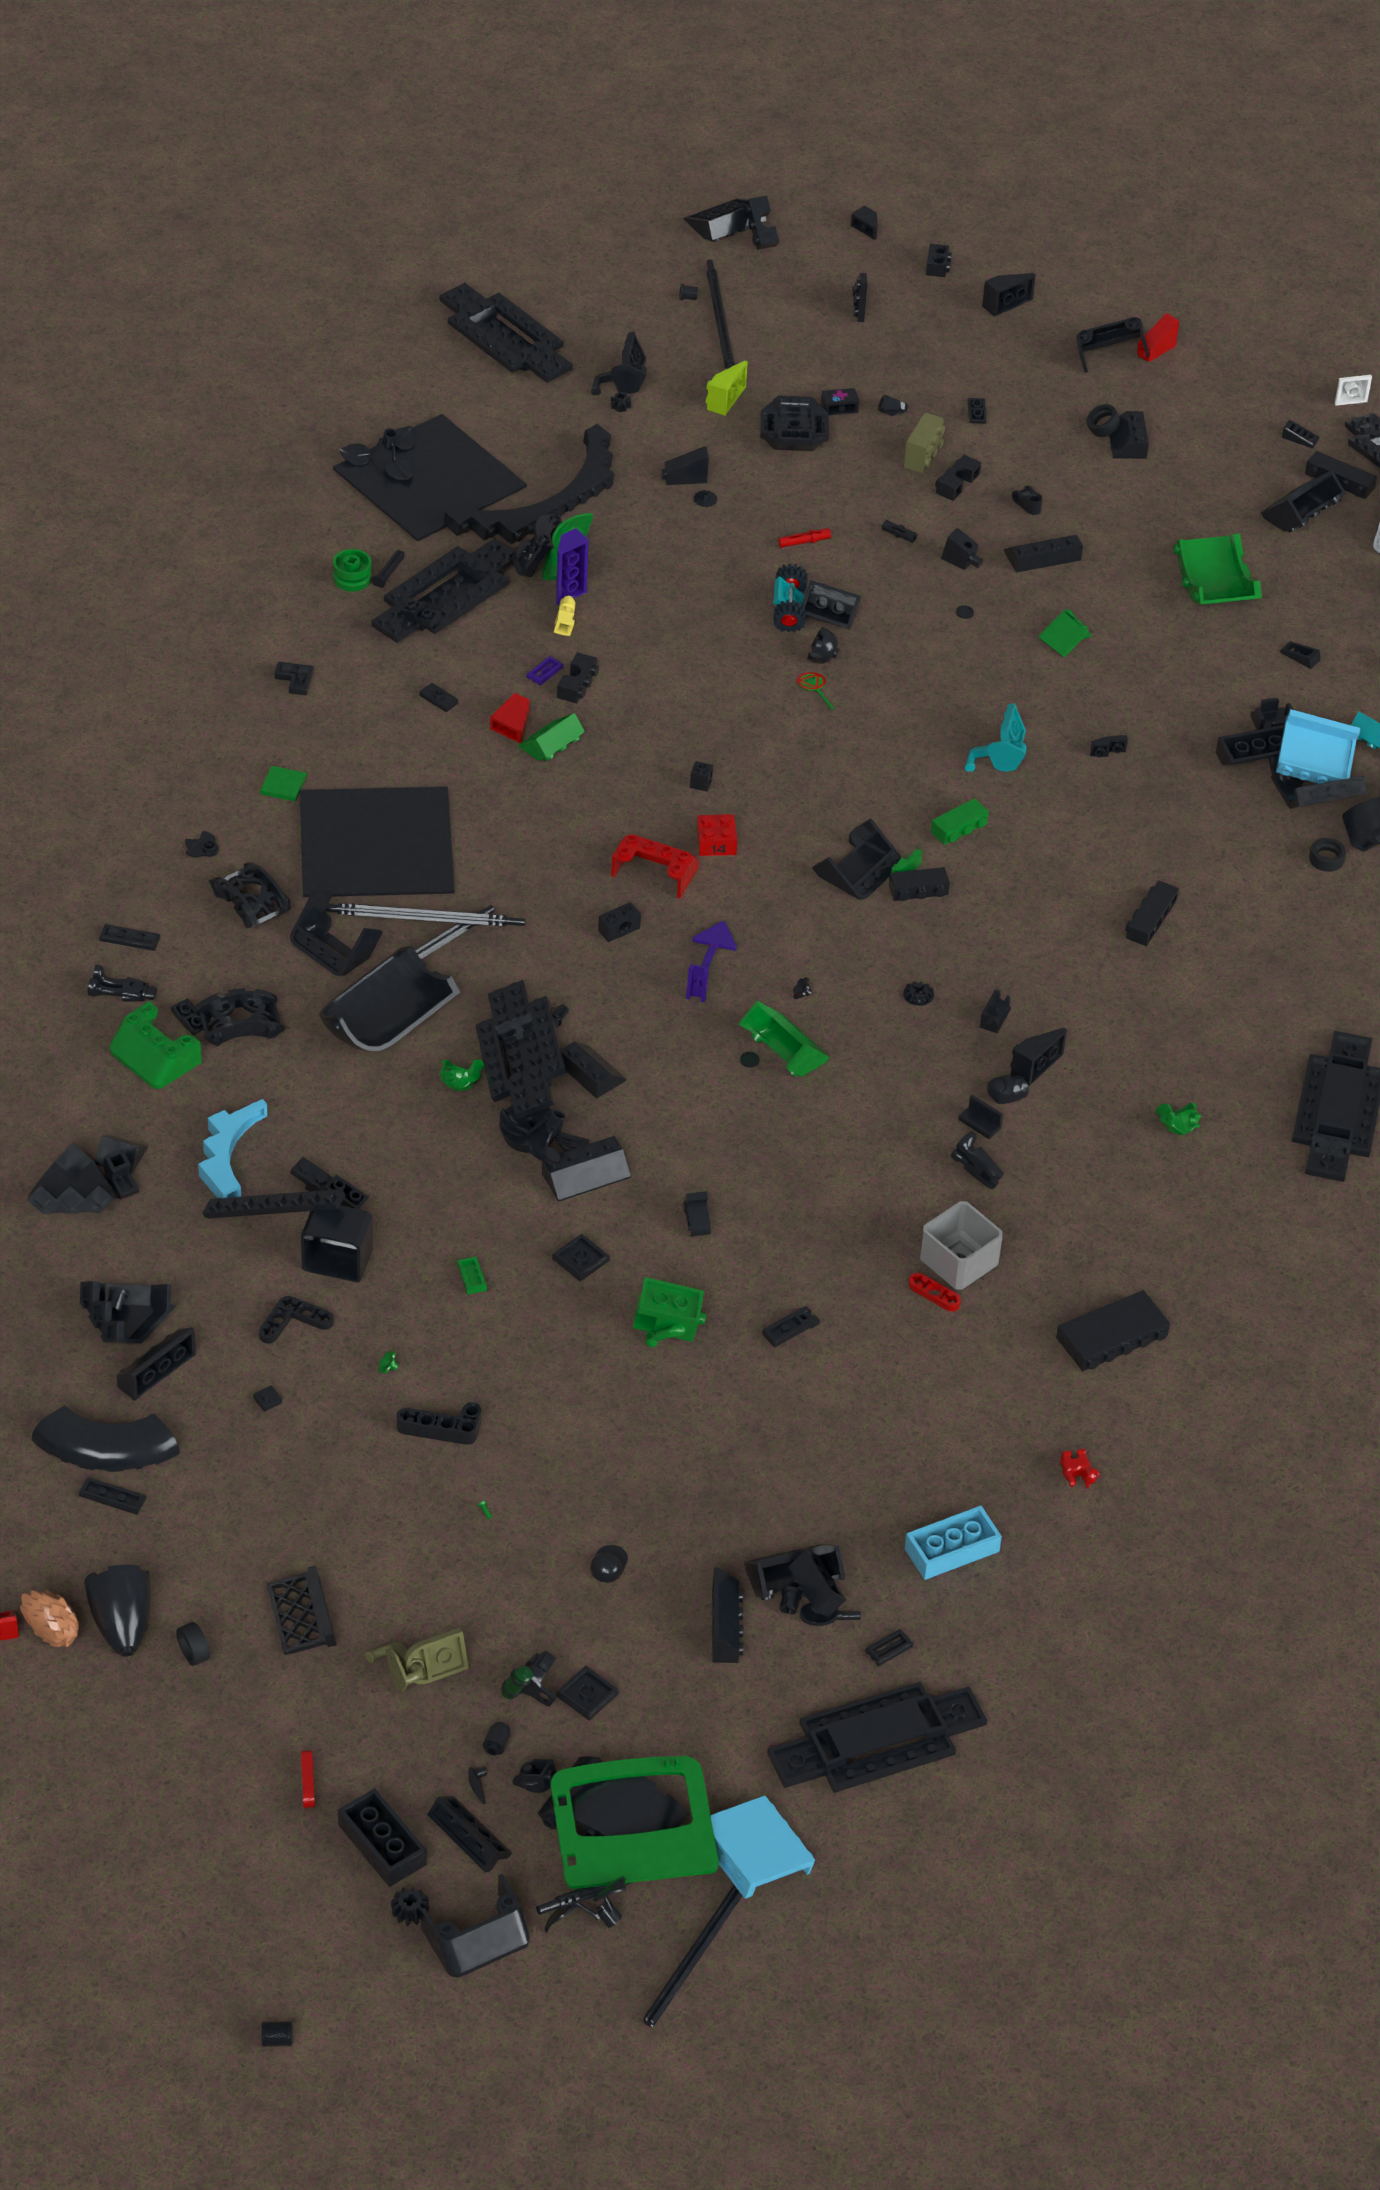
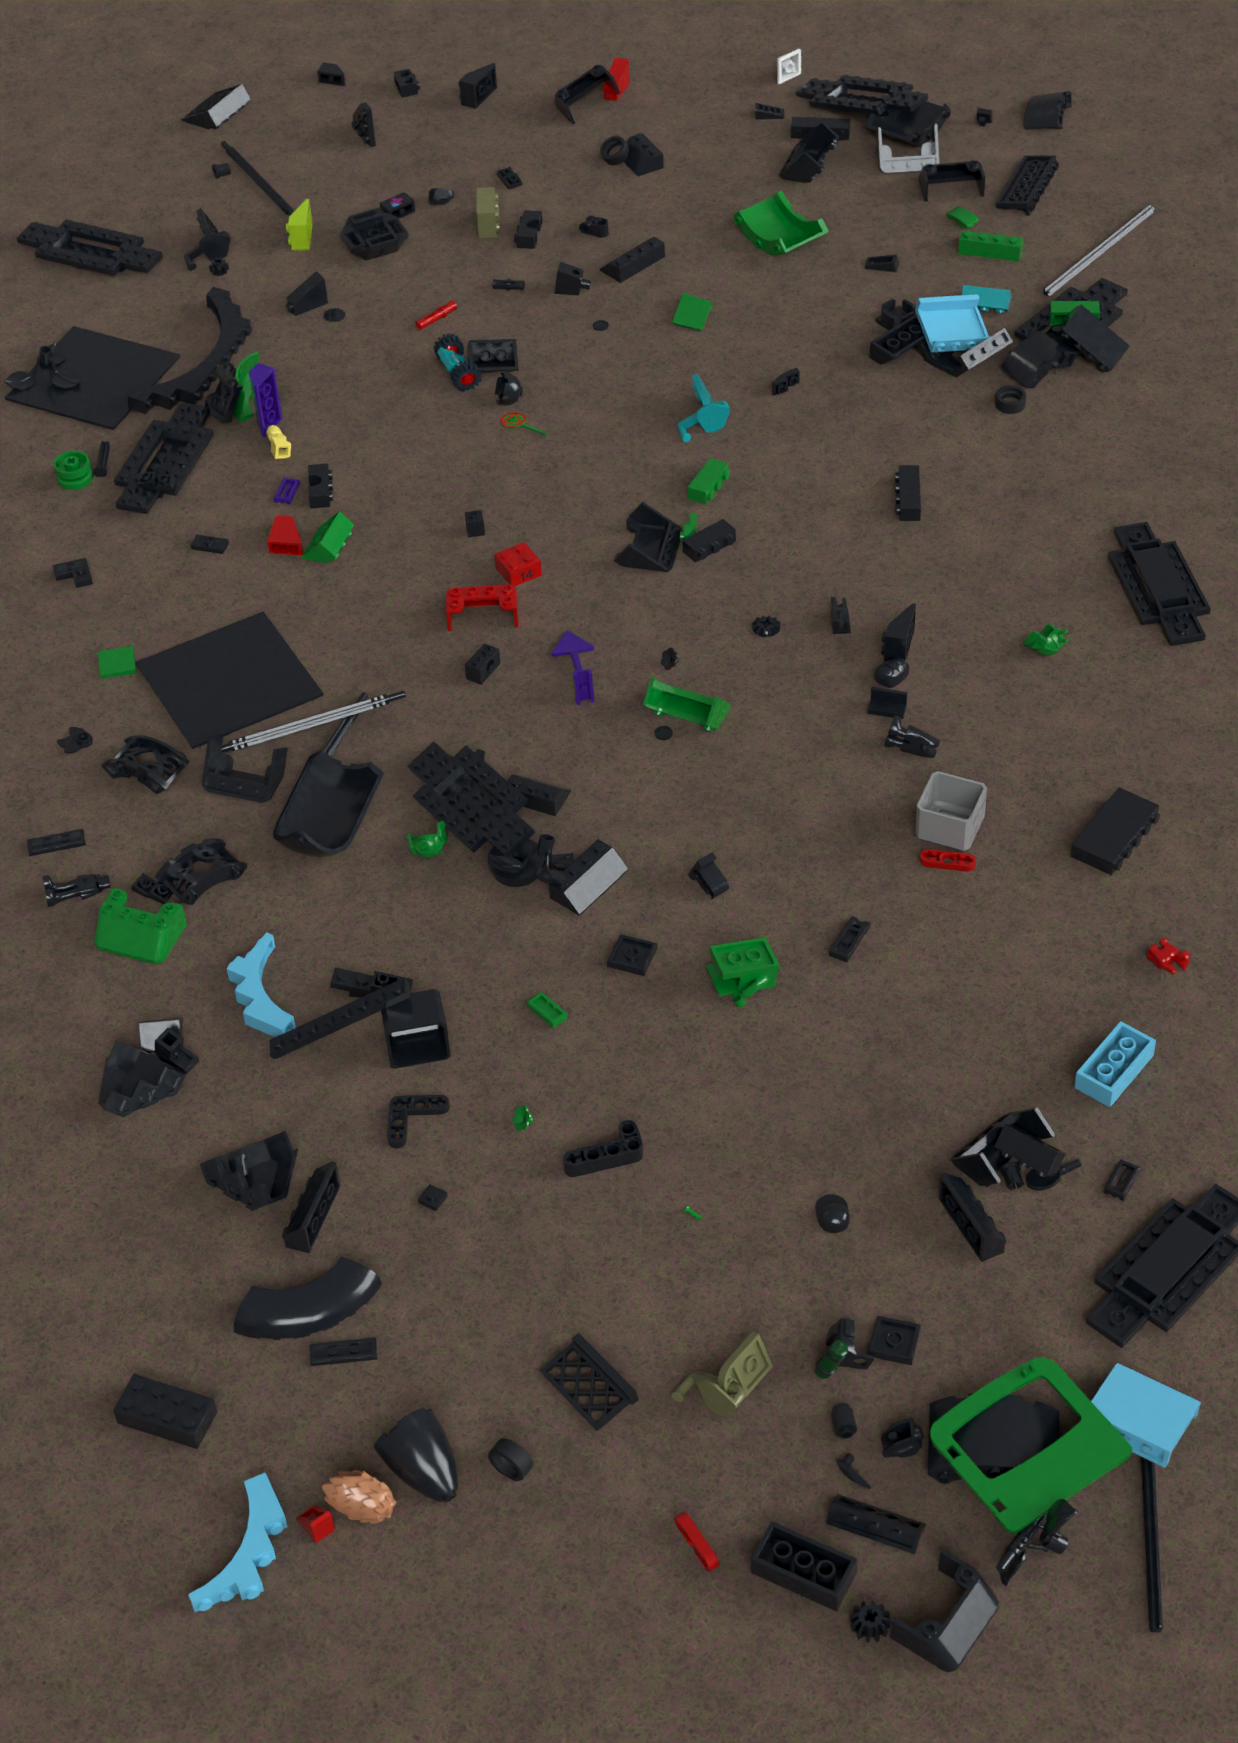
camera: 20 degrees left, 0 degrees up
black arch [744,195,779,250] -> none

